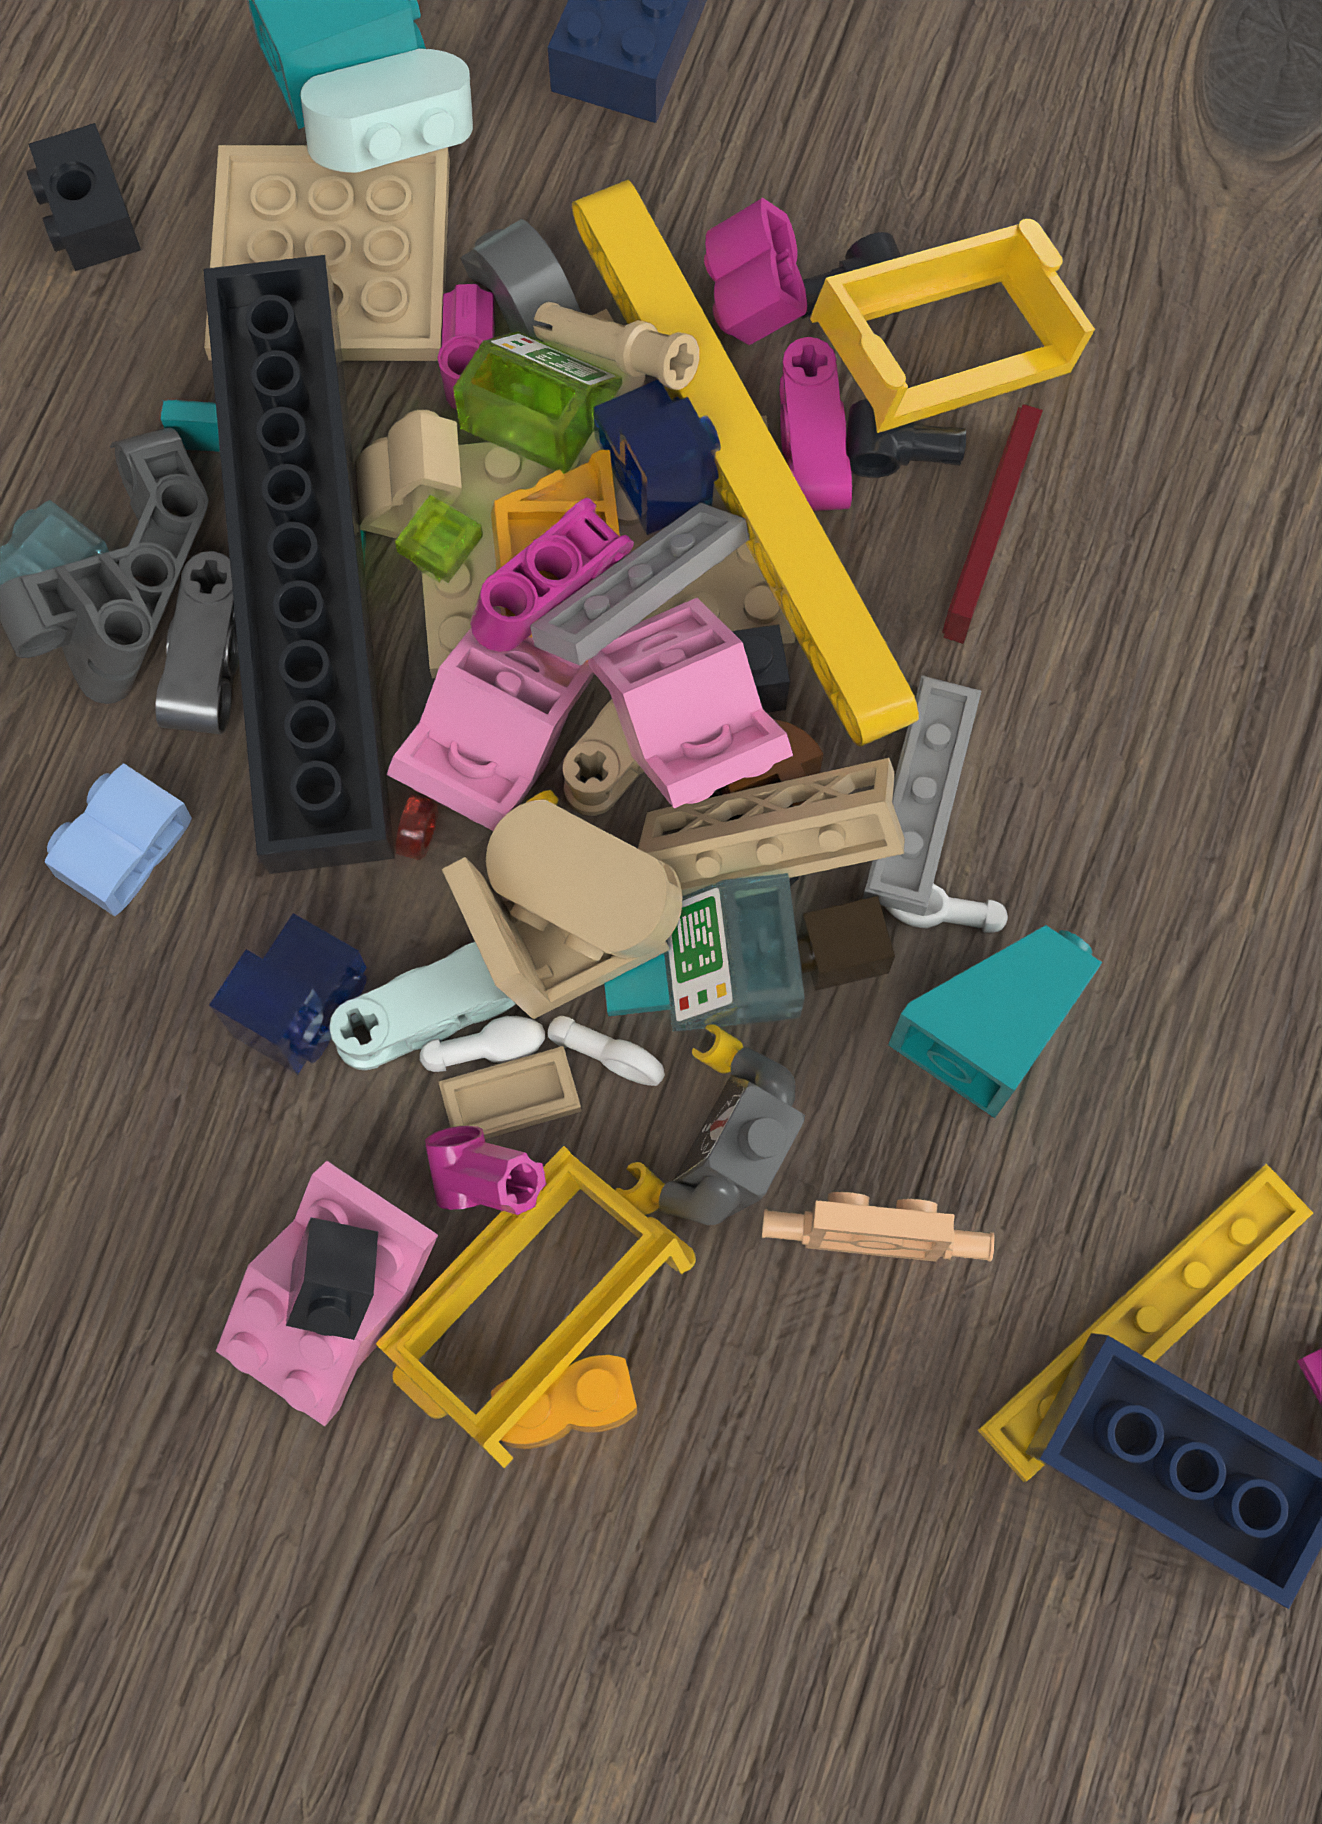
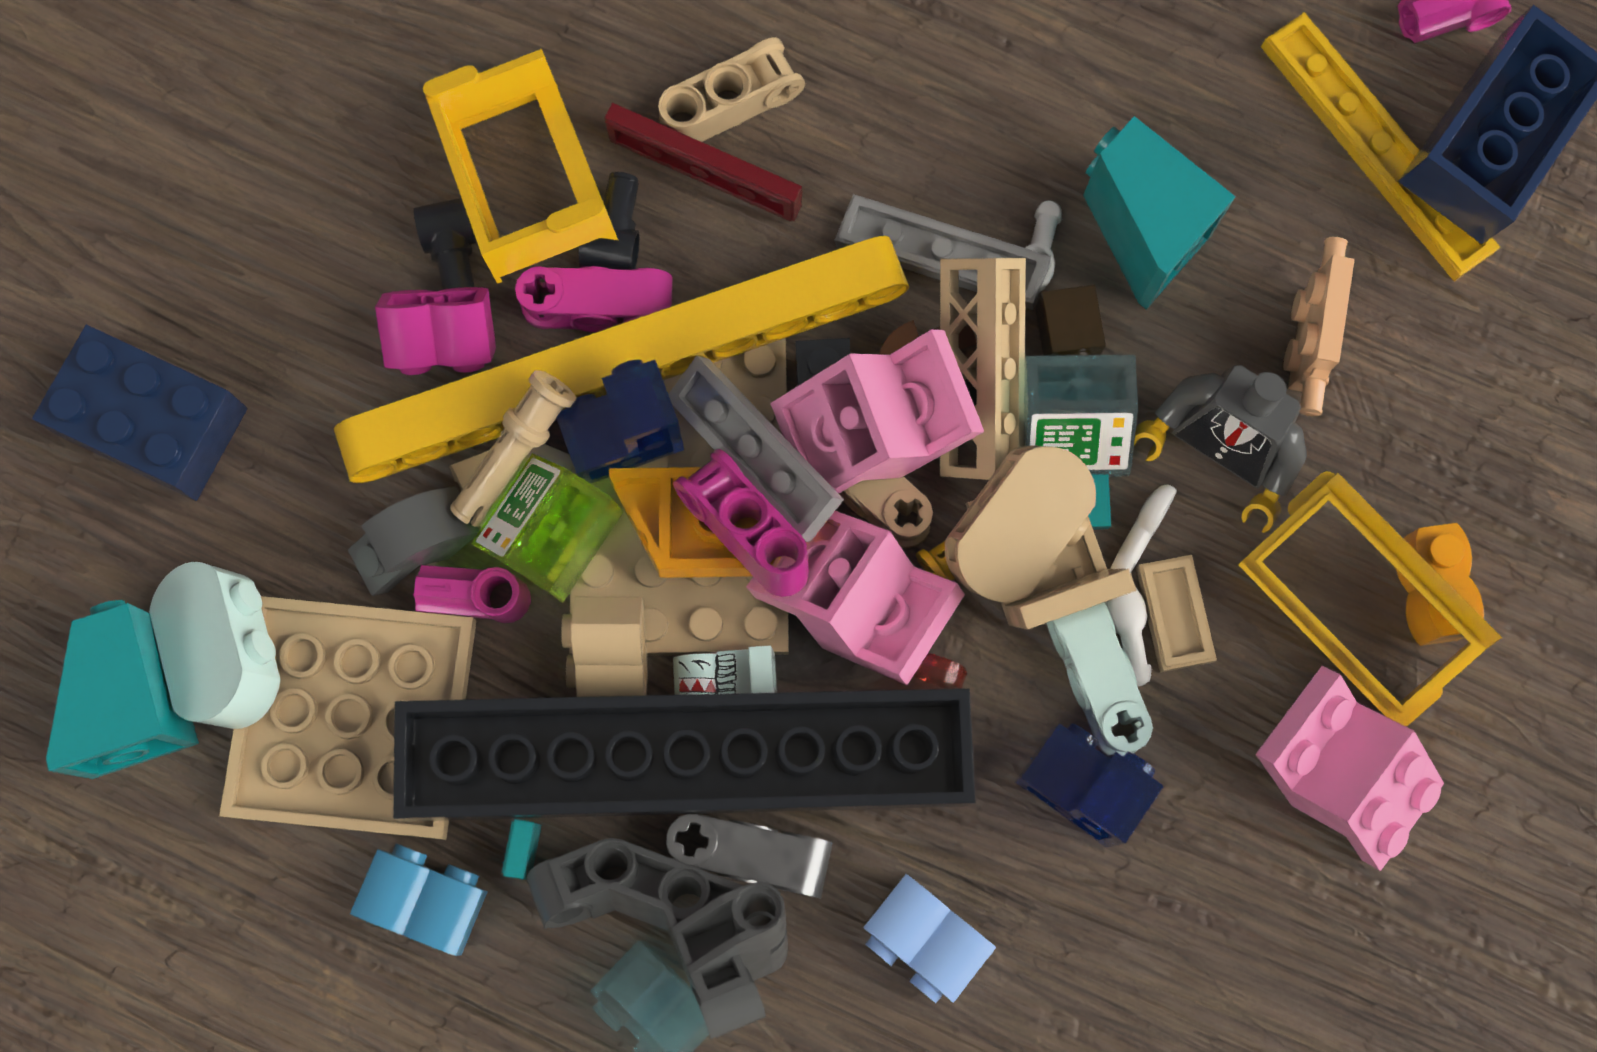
camera: 85 degrees left, 5 degrees up
black brick [26,123,141,271] -> none
black brick [286,1217,378,1340] -> none
clear neon green tile [395,495,483,583] -> none
dark pink piece [425,1126,546,1215] -> none
none -> dark azure brick [350,843,488,956]
none -> tan piece [658,37,805,142]
none -> light aqua leg [673,645,777,695]

